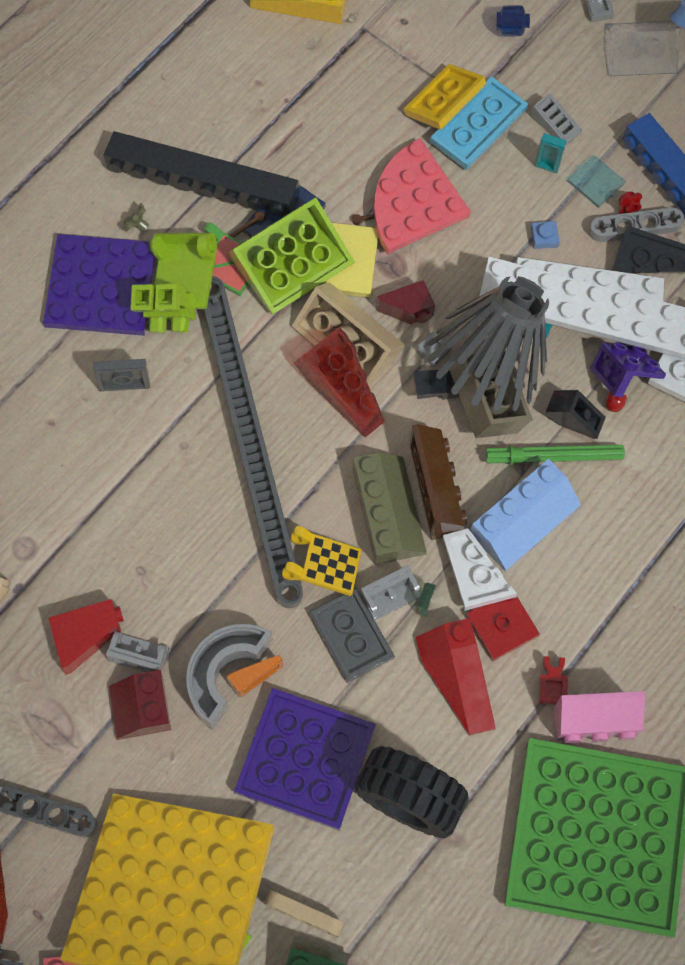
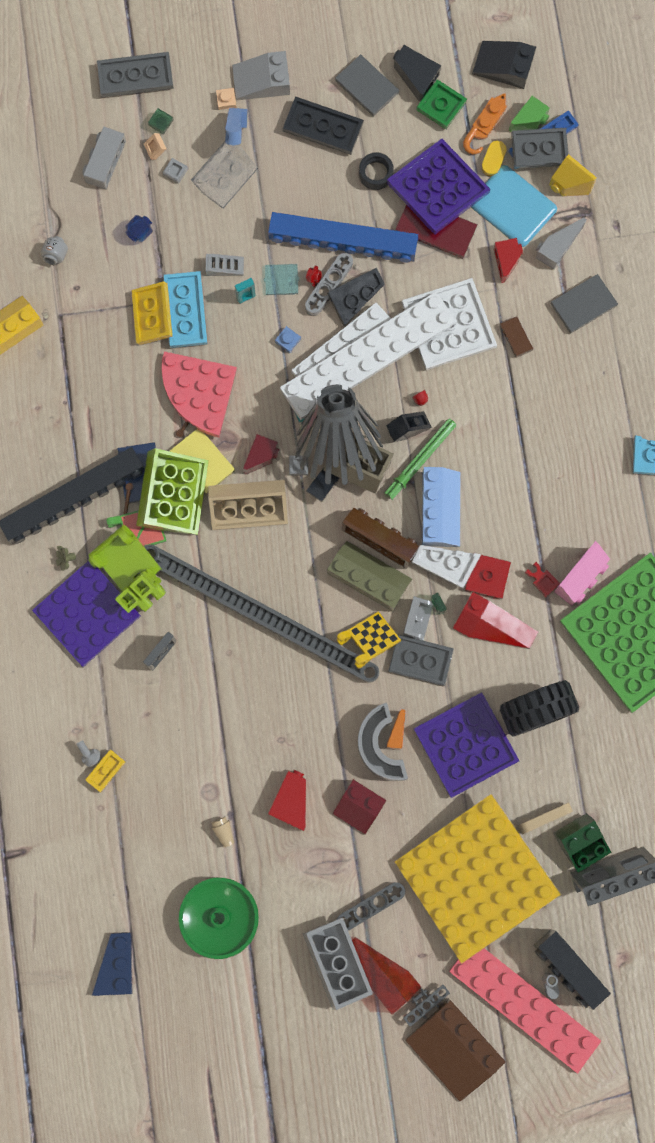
camera: 45 degrees left, 10 degrees up
light grey hinge [106,631,170,672] -> none
clear red wedge [294,326,385,437] -> none
dark purple bracket [590,342,666,397] -> none

